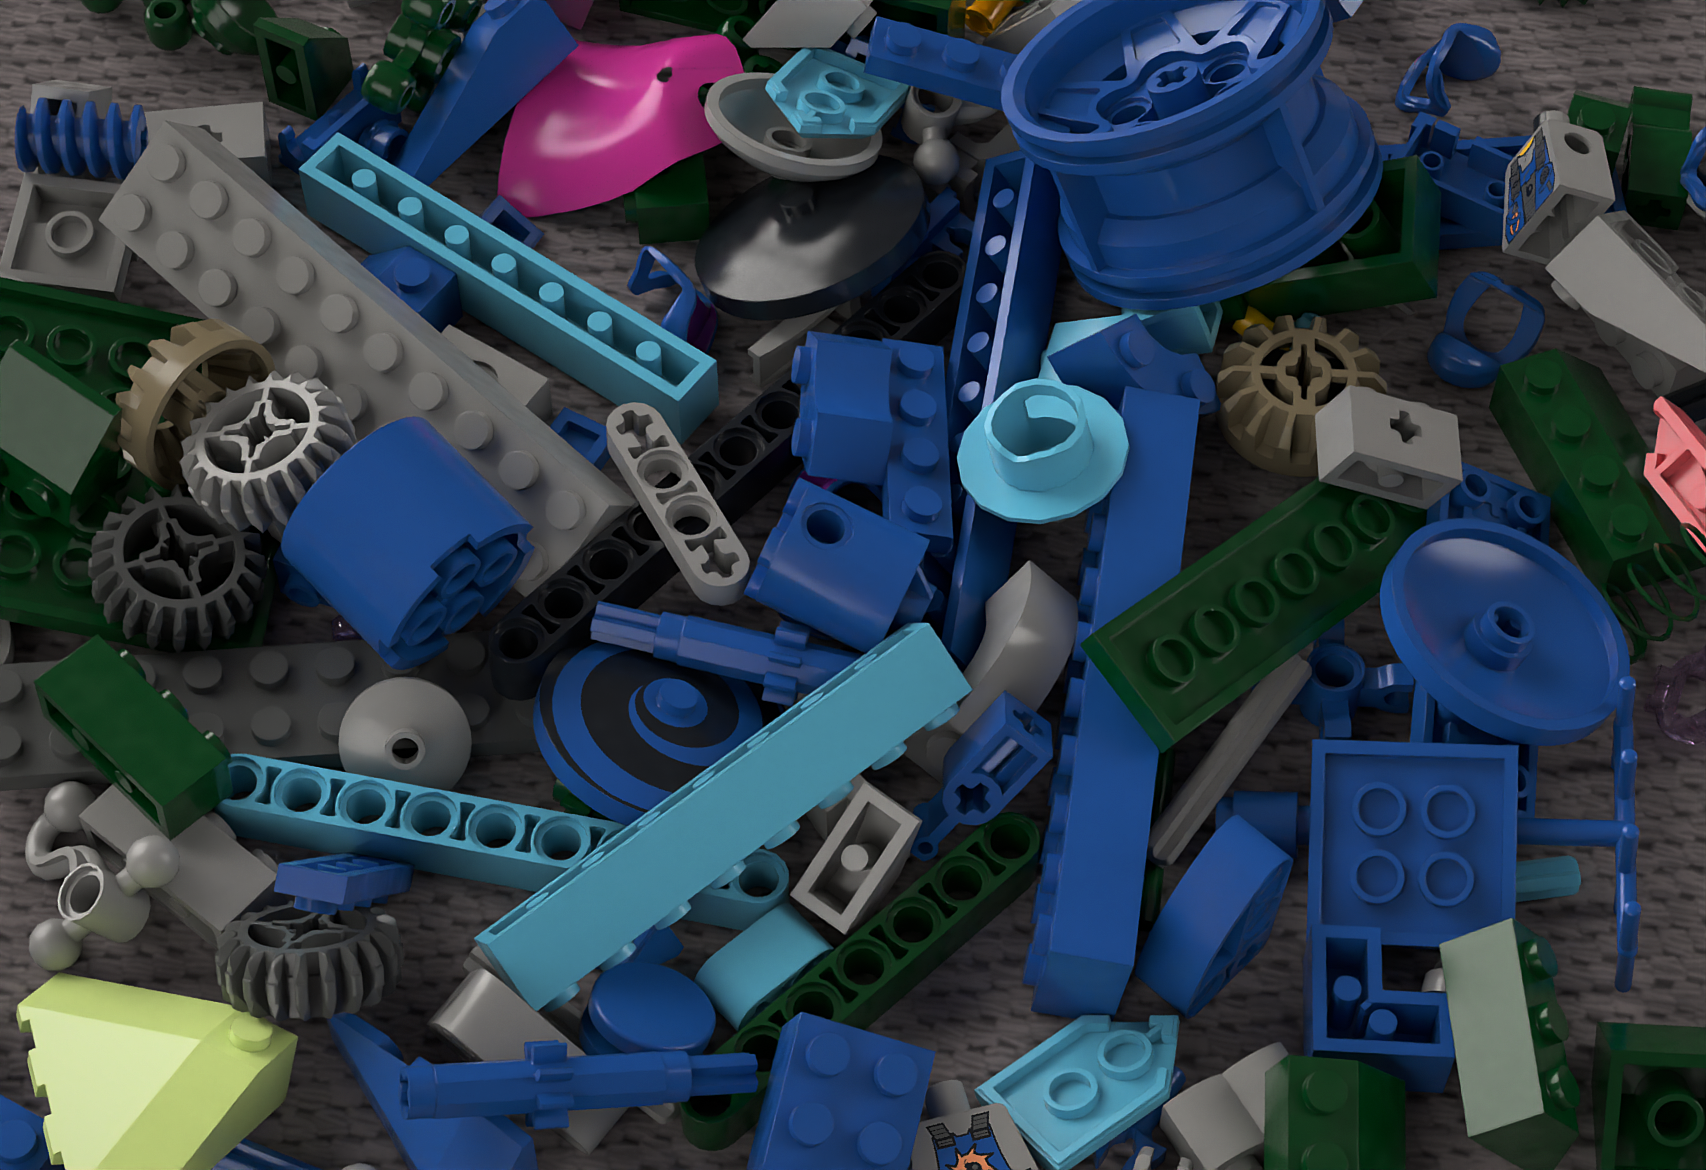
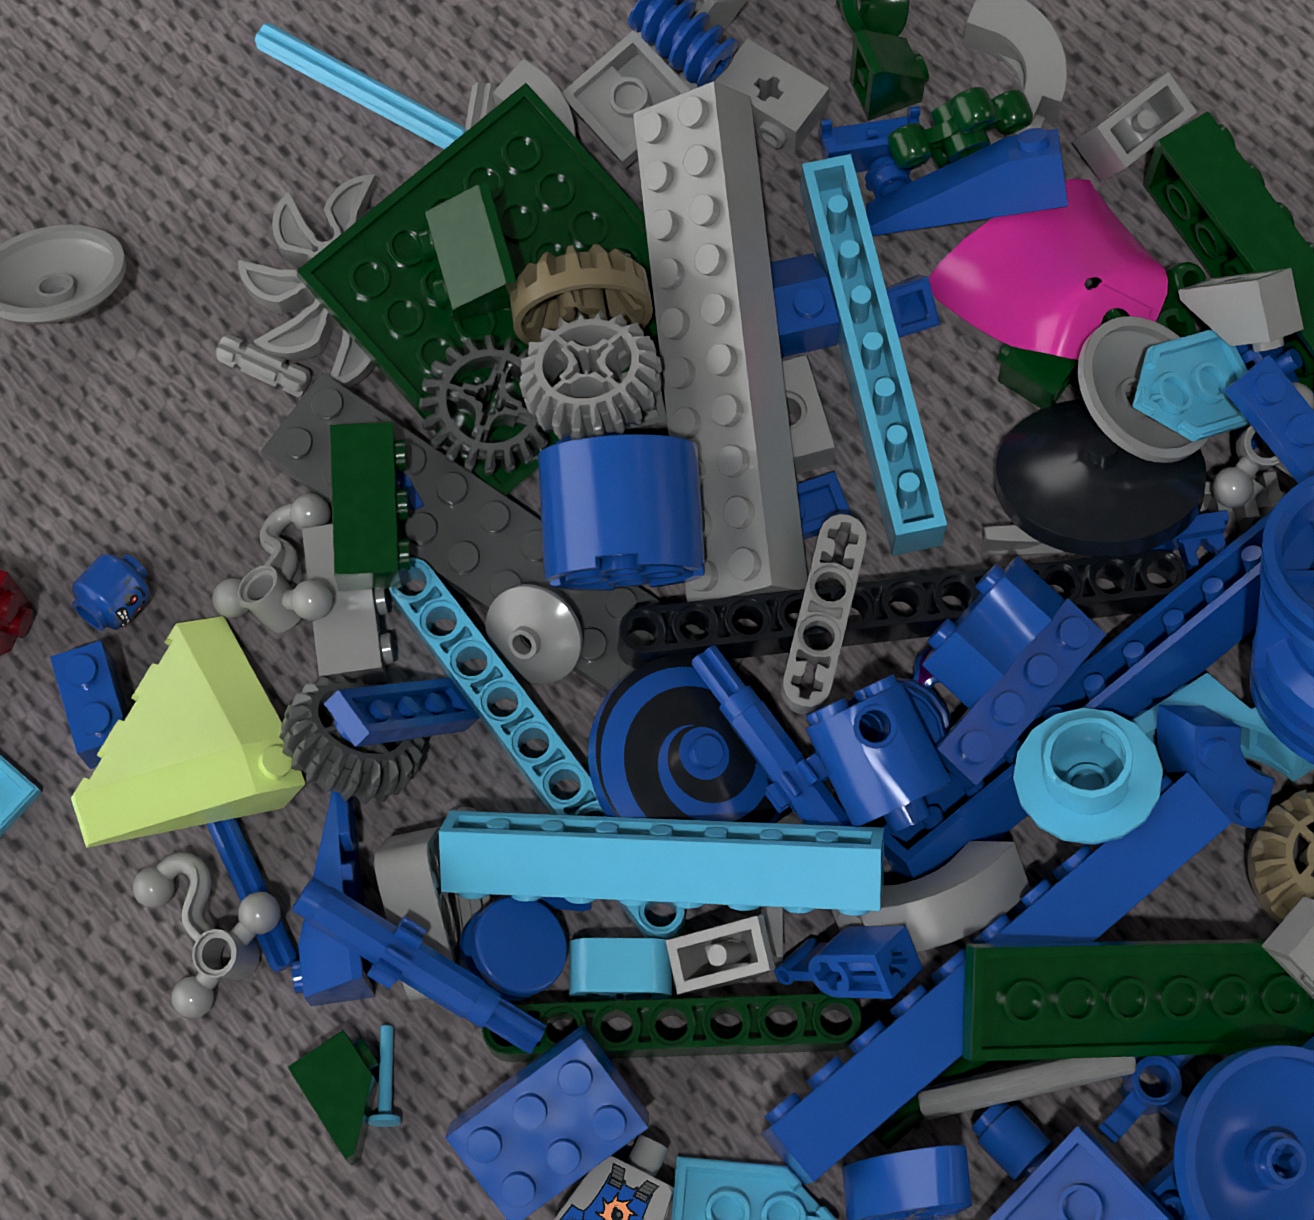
camera: 45 degrees right, 15 degrees up
blue piece [627,246,718,355] -> none

